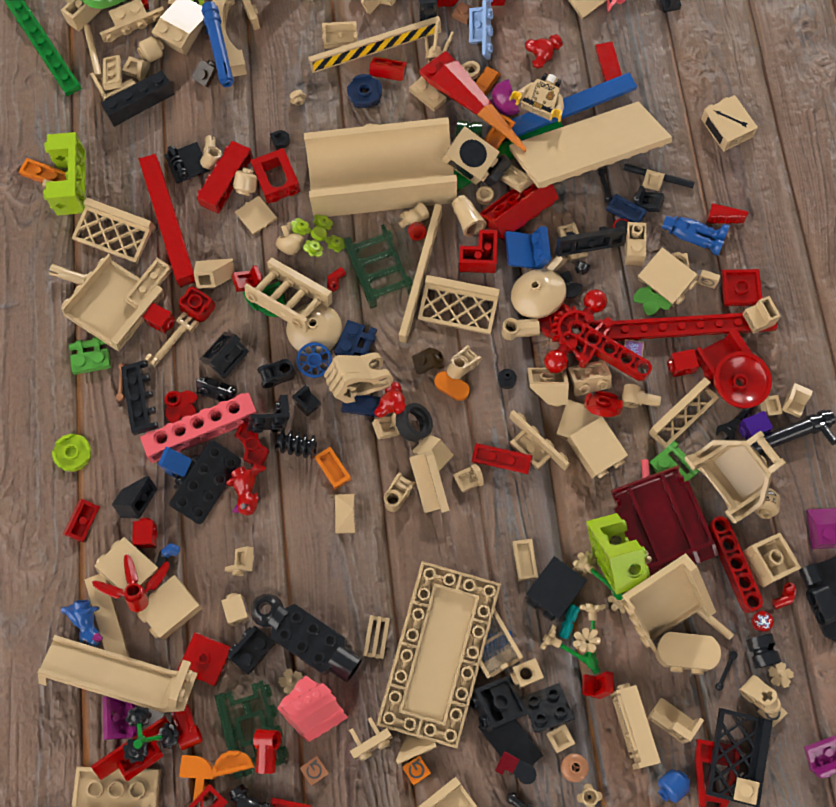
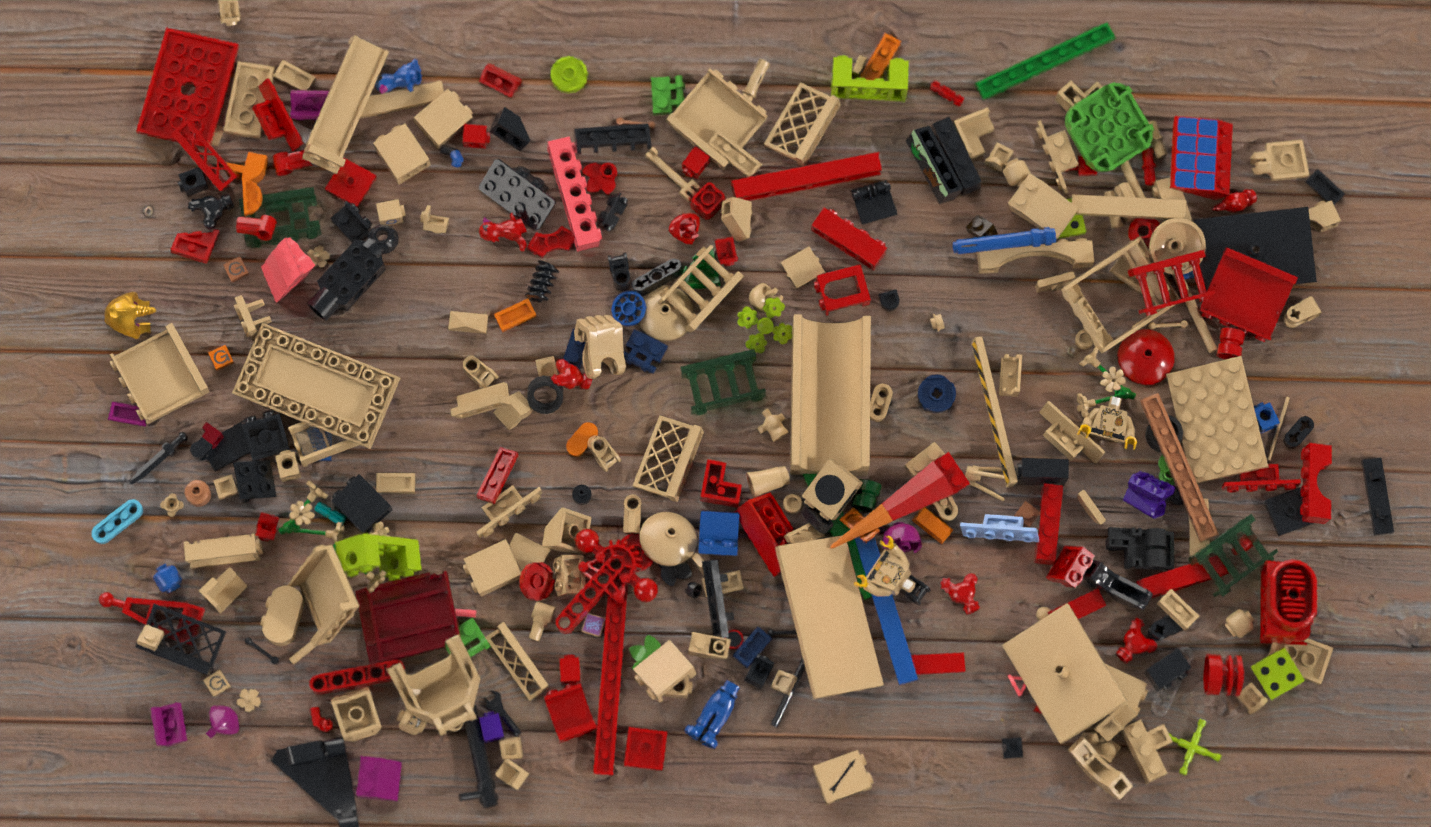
camera: 90 degrees right, 5 degrees up
tan bar [83,24,102,79] -> none
red plant [92,554,170,612] -> none
tan tile [103,55,122,91] -> none
black plant [123,706,179,763] -> none
blue slope [158,447,192,477] -> none
black bracket [199,332,249,379] -> none
tan pin [200,135,222,170] -> none
tan head [233,168,258,196] -> none
black bracket [246,394,290,433] -> none
black panel [292,384,321,417] -> none
red arm [327,267,346,292] -> none
tan tile [363,615,390,660] -> none
red slope [369,56,407,81] -> none
tan slope [396,734,437,765] -> none
tan tile [399,204,442,343] -> none
red tile [408,222,427,241] -> none
dark brown bracket [412,347,444,374] -> none
tan tile [453,464,484,493] -> none
tan tile [697,270,720,289] -> none
red slope [706,203,749,224] -> none
red dish [714,351,772,409] -> none
tan piece [739,675,781,715] -> none
tan piece [742,296,781,334] -> none
black wheel [746,633,781,669] -> none
red tile [751,611,774,632] -> none
none -> magenta piece [205,705,239,739]
none -> tan tile [274,60,316,91]
none -> black beam [632,259,683,296]
none -> red piece [669,213,700,245]
none -> black brick [906,125,963,204]
none -> red axle [930,80,965,107]

